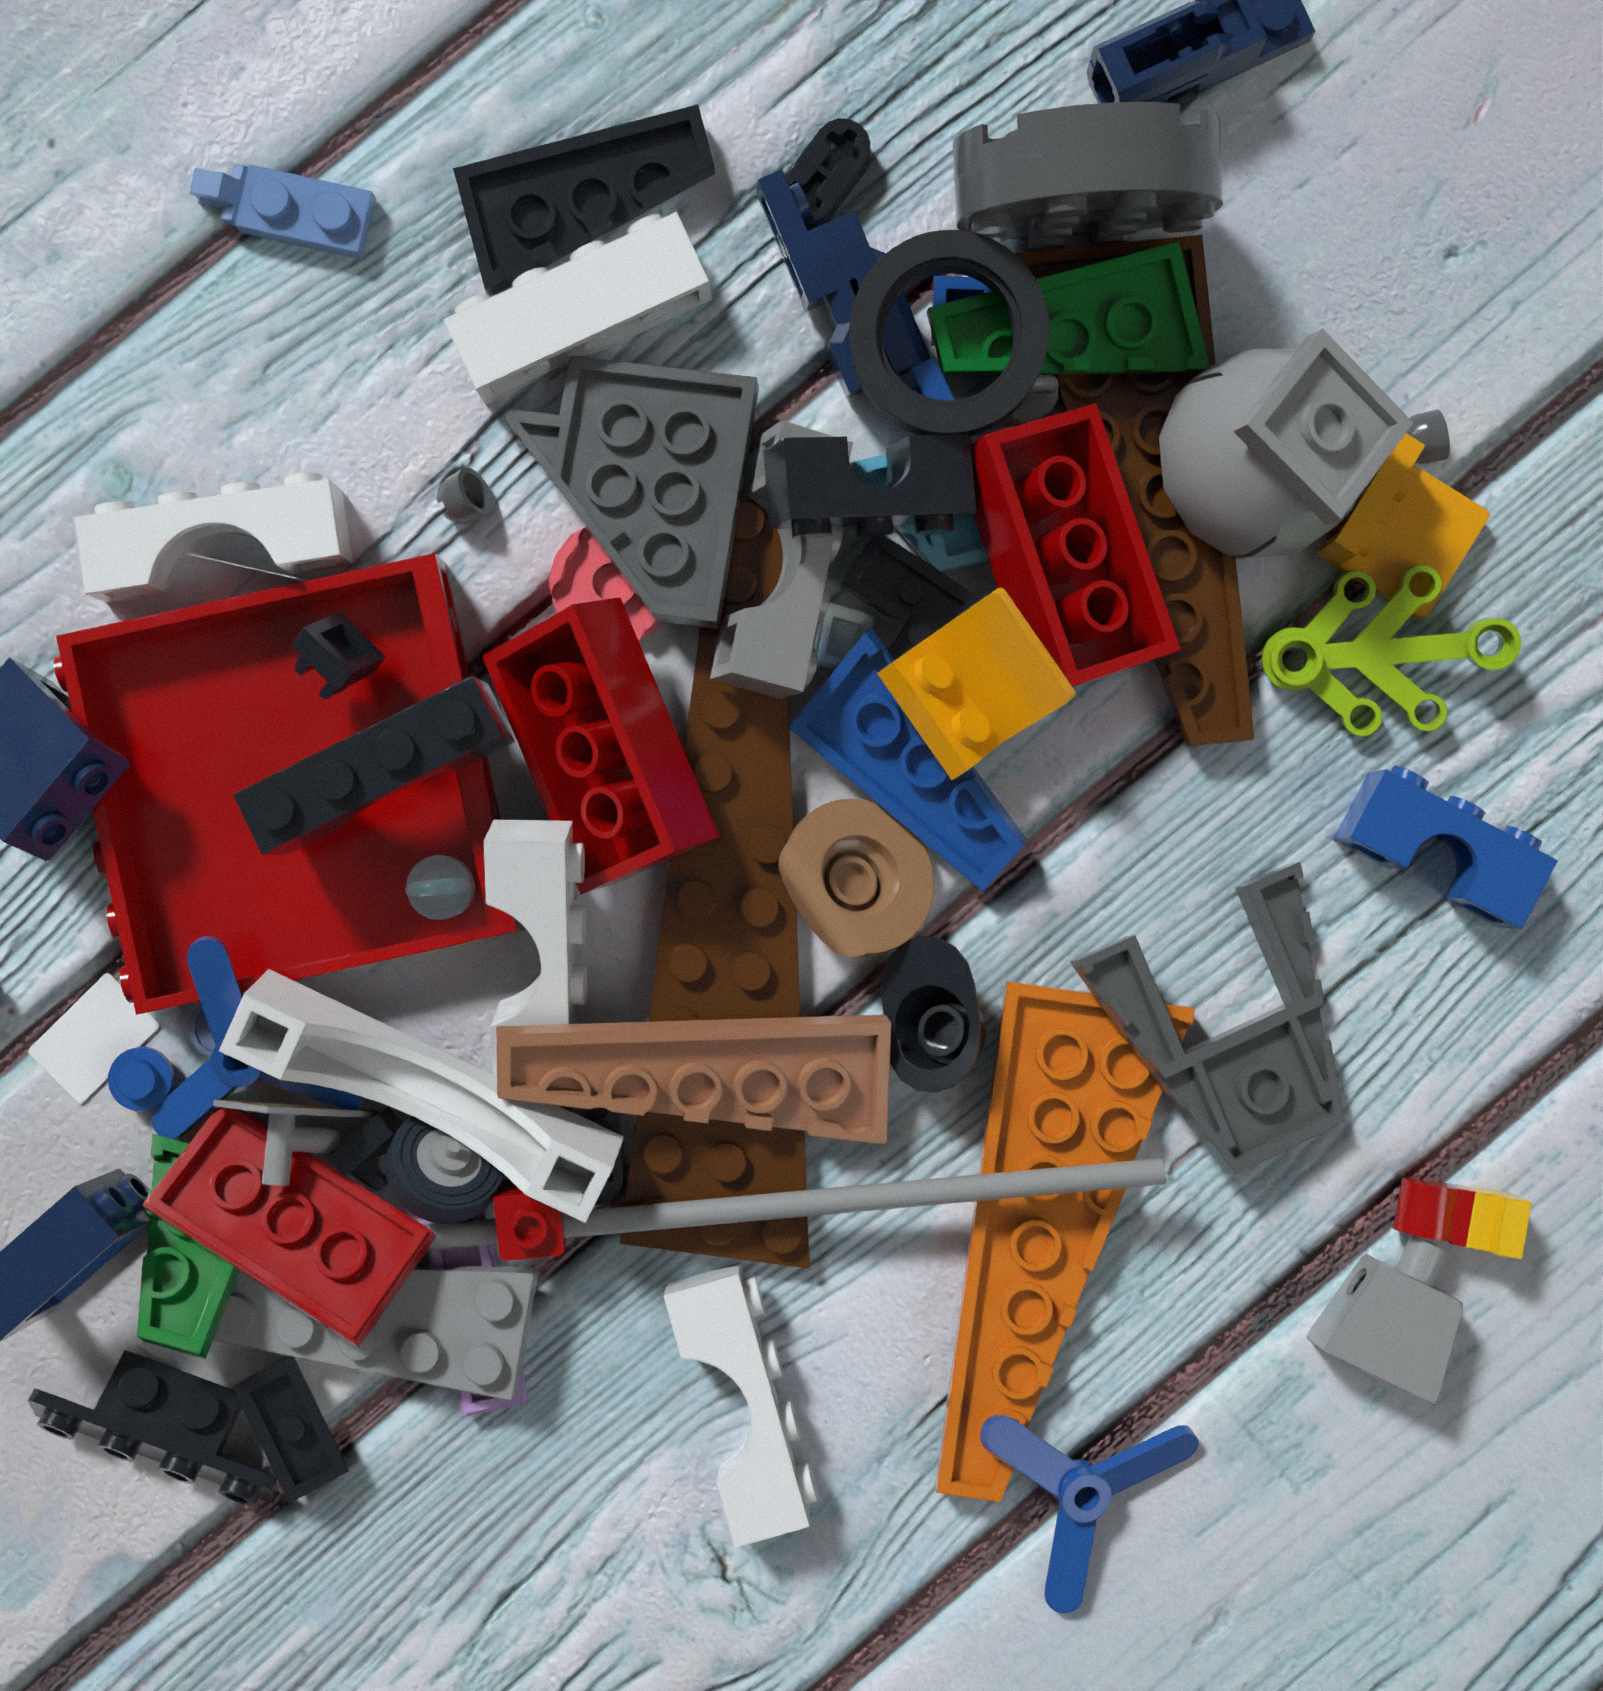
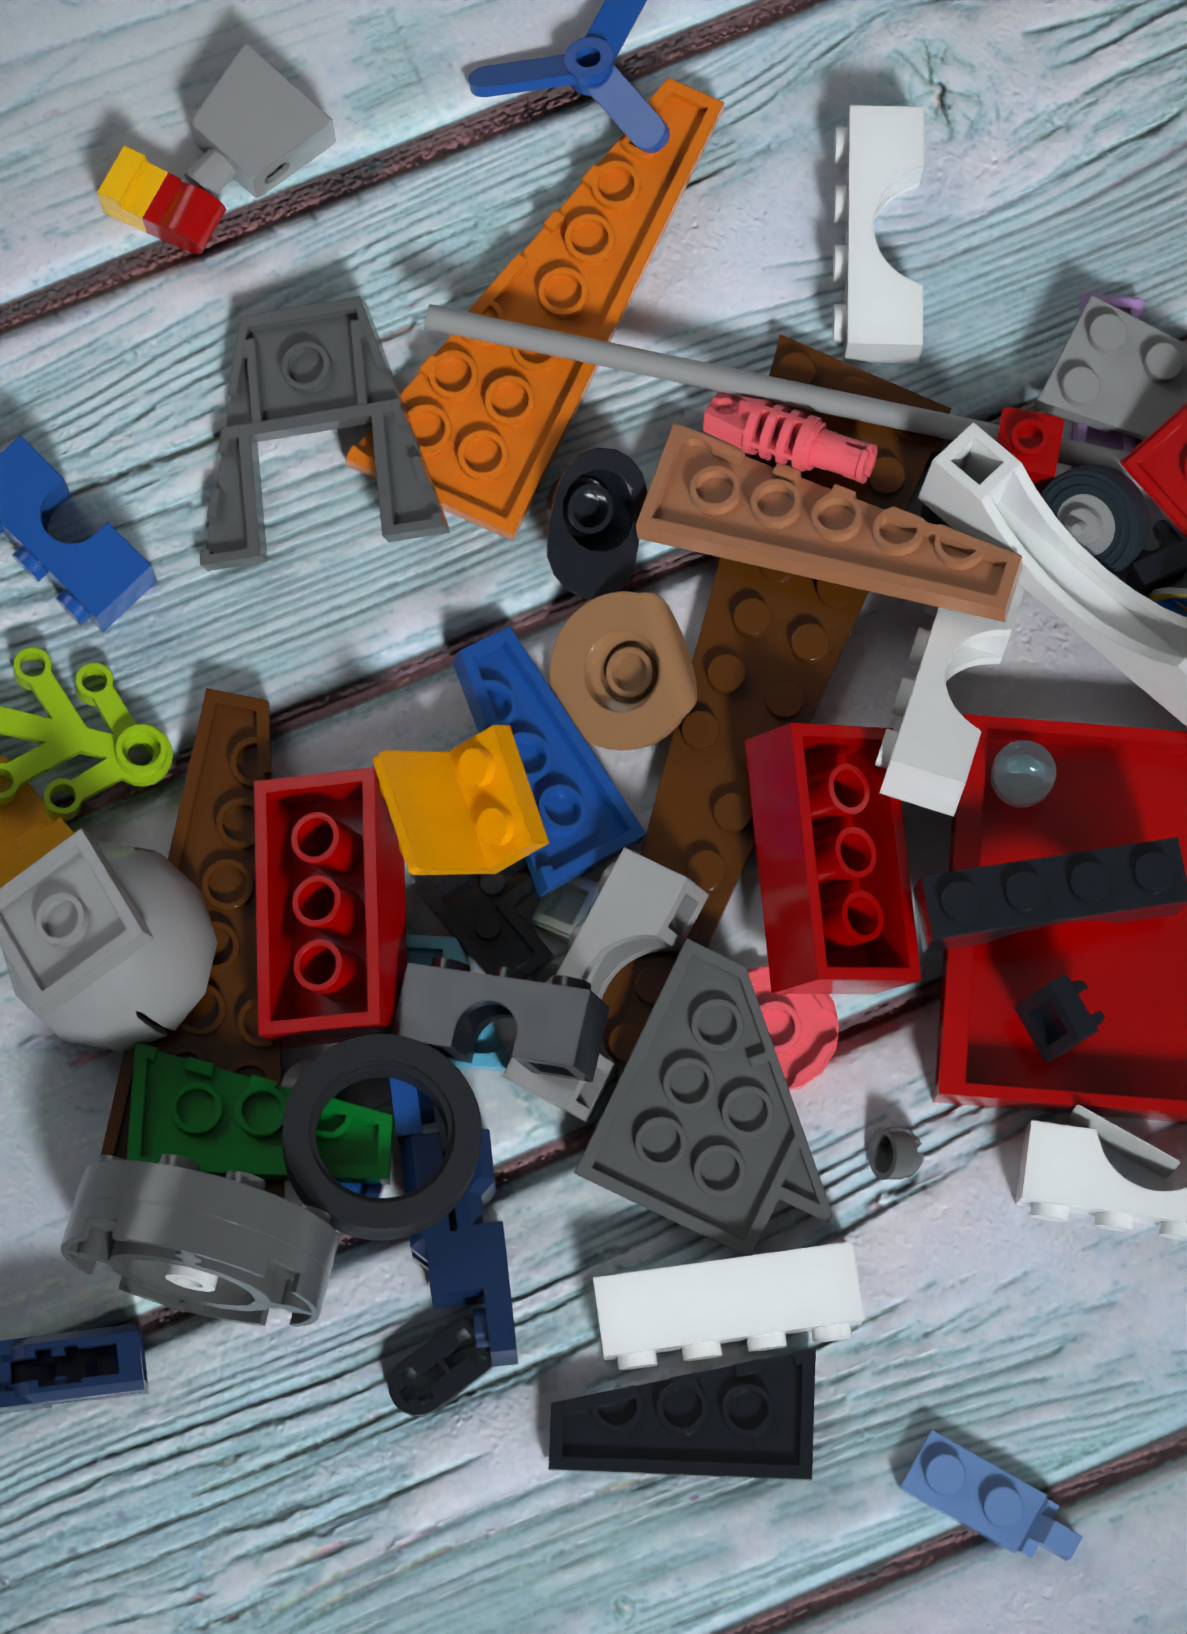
camera: 165 degrees left, 10 degrees down
none -> coral hinge [703,392,877,484]

